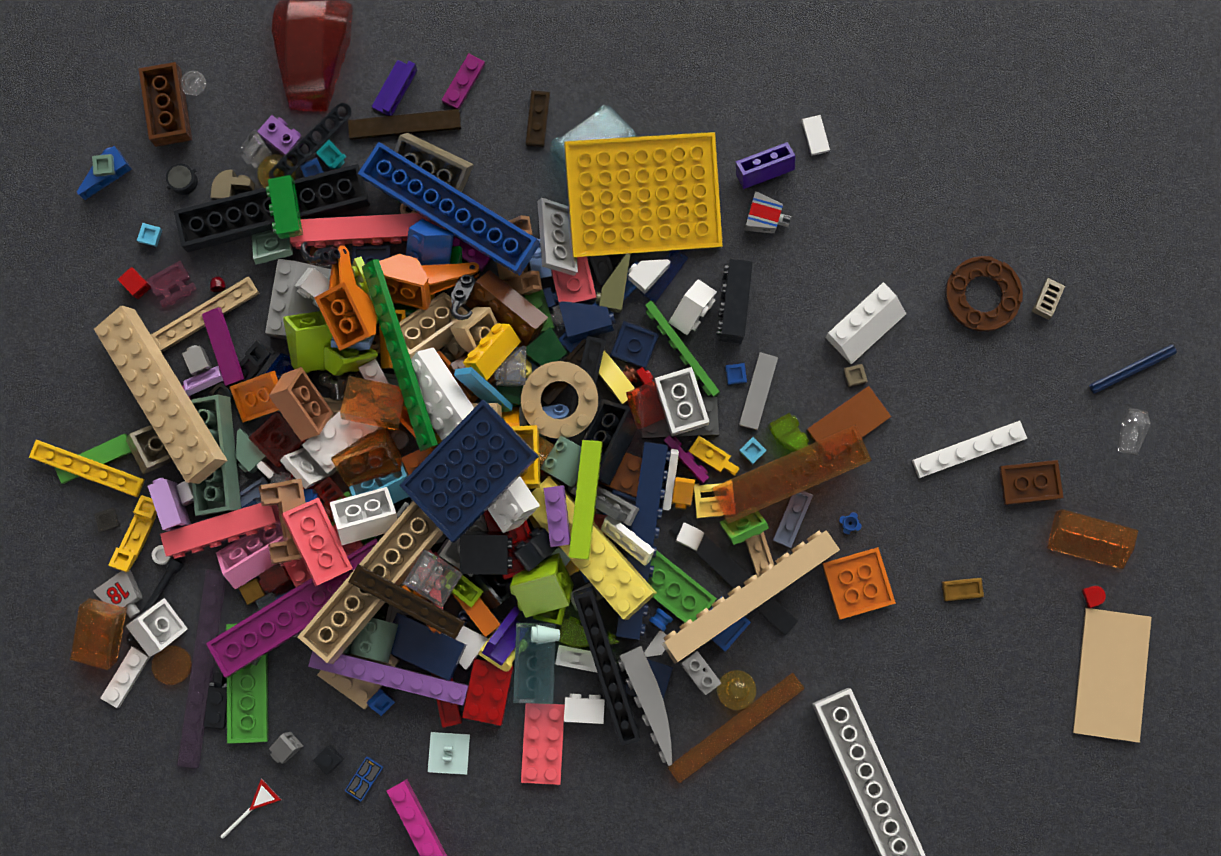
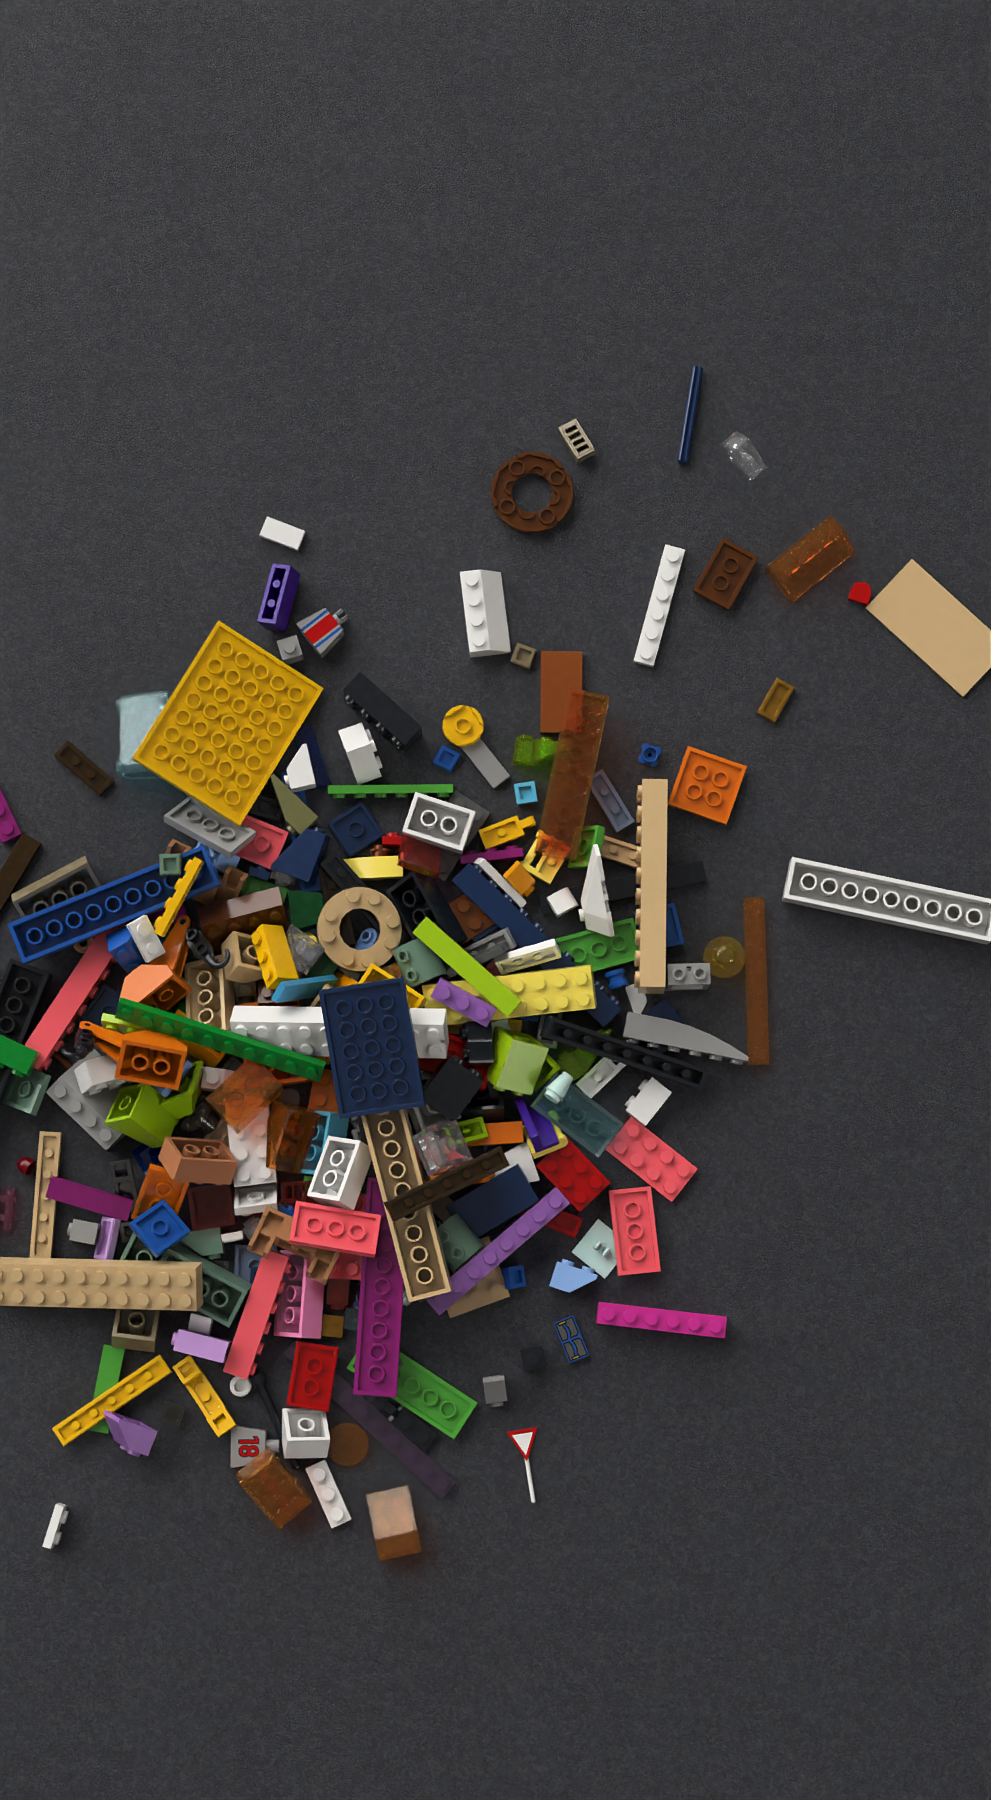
camera: 55 degrees left, 0 degrees up
none -> medium lavender slope [103,1410,158,1457]
none -> white plate [126,915,165,963]
none -> blue plate [129,1199,190,1258]
none -> yellow plate [154,857,205,937]
none -> sand green tile [159,853,182,876]
none -> light grey brick [277,635,304,665]
none -> red tile [286,1341,339,1412]
none -> clear orange slope [366,1485,422,1561]
none -> yellow tile [442,705,483,747]
none -> light blue slope [549,1259,598,1293]
none -> white wedge [578,844,615,937]
none -> coral plate [608,1186,661,1276]

